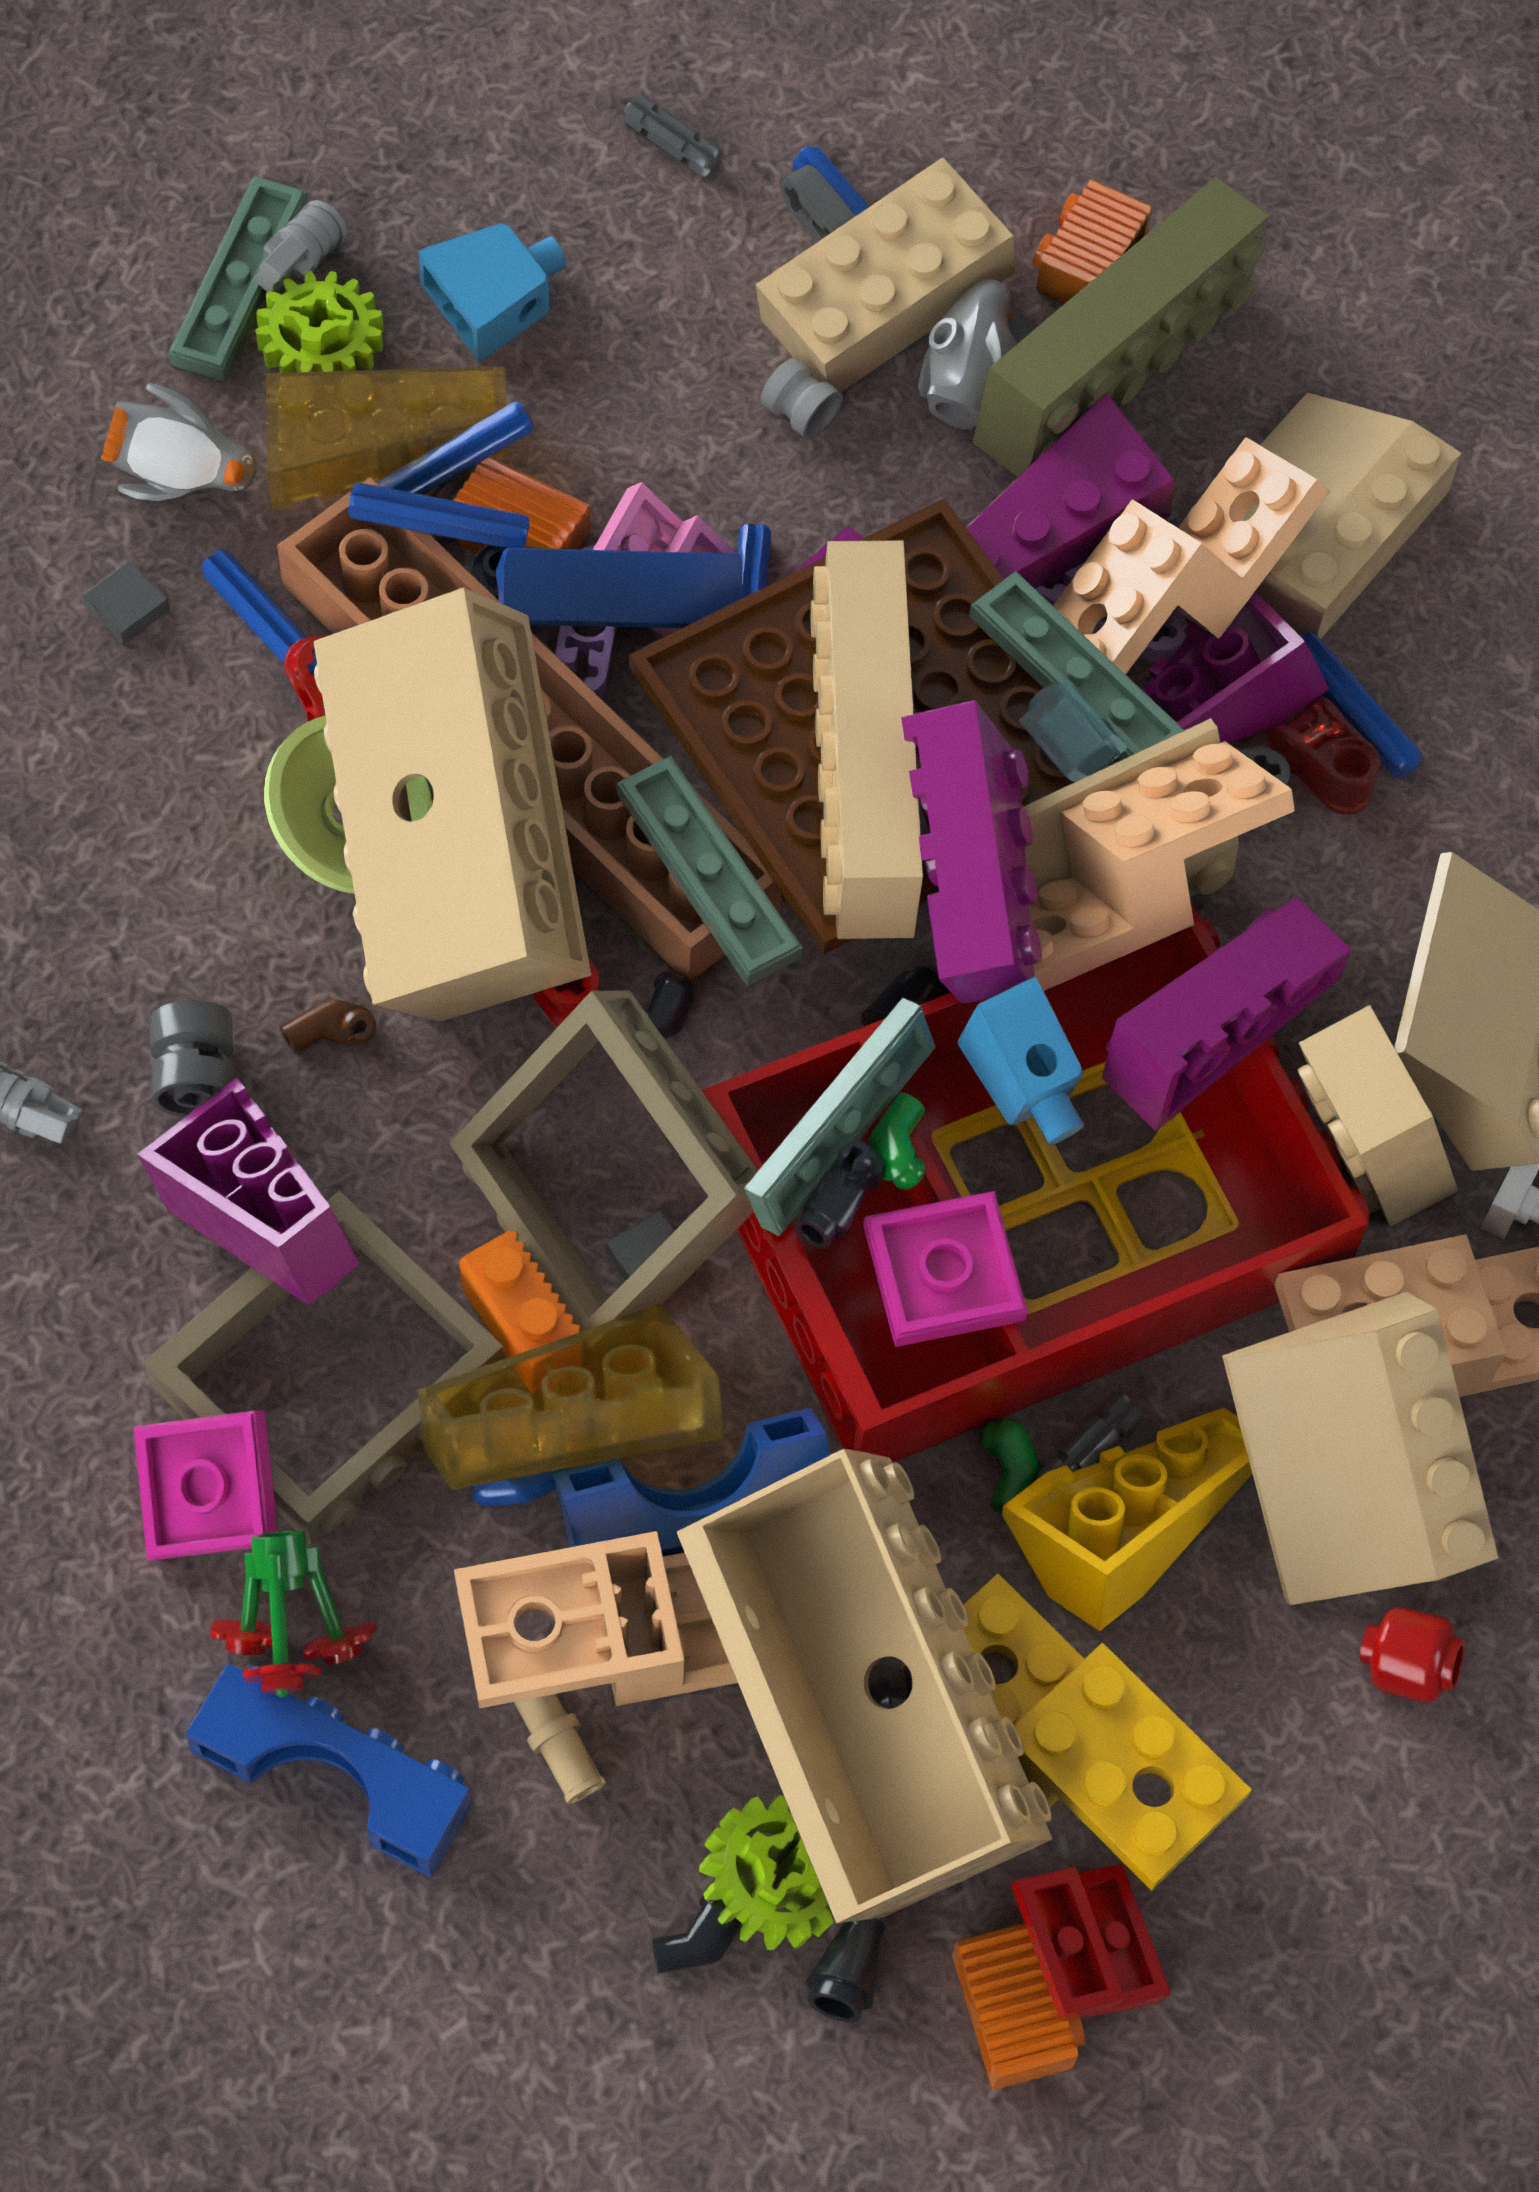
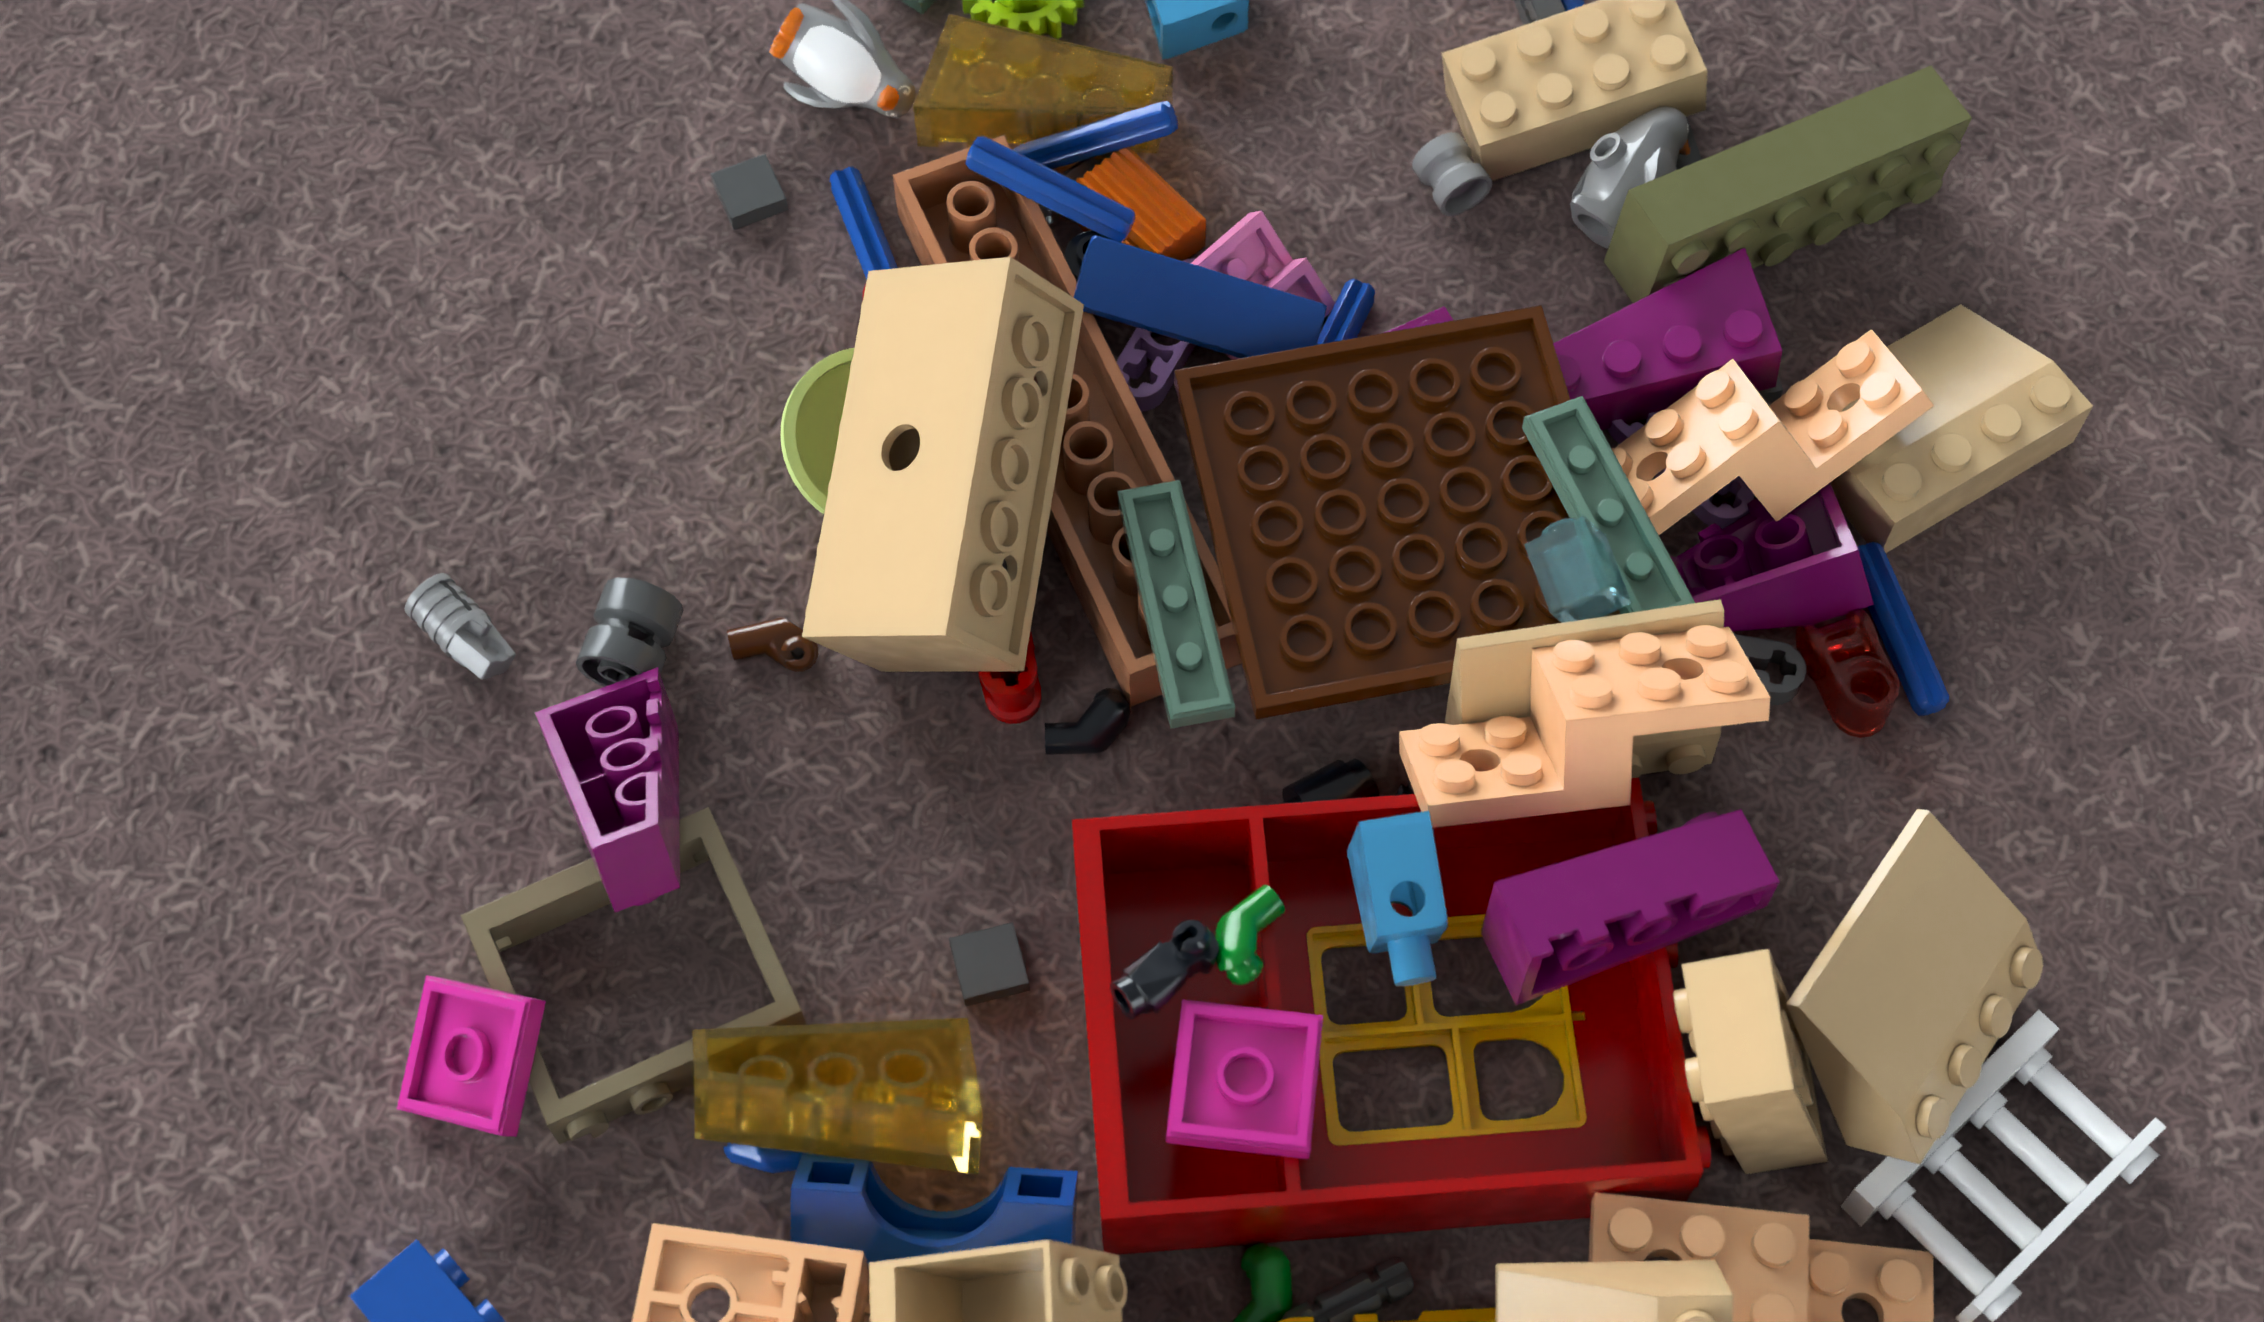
camera: 25 degrees right, 0 degrees up
plant [210,1531,377,1698] -> none
dark tan window [449,991,758,1346] -> none
orange brick [458,1230,581,1390] -> none
sand green tile [744,998,936,1236] -> none
tan brick [811,540,923,939] -> none
magenta wedge [901,700,1042,1004] -> none
orange brick [1033,179,1153,303] -> none

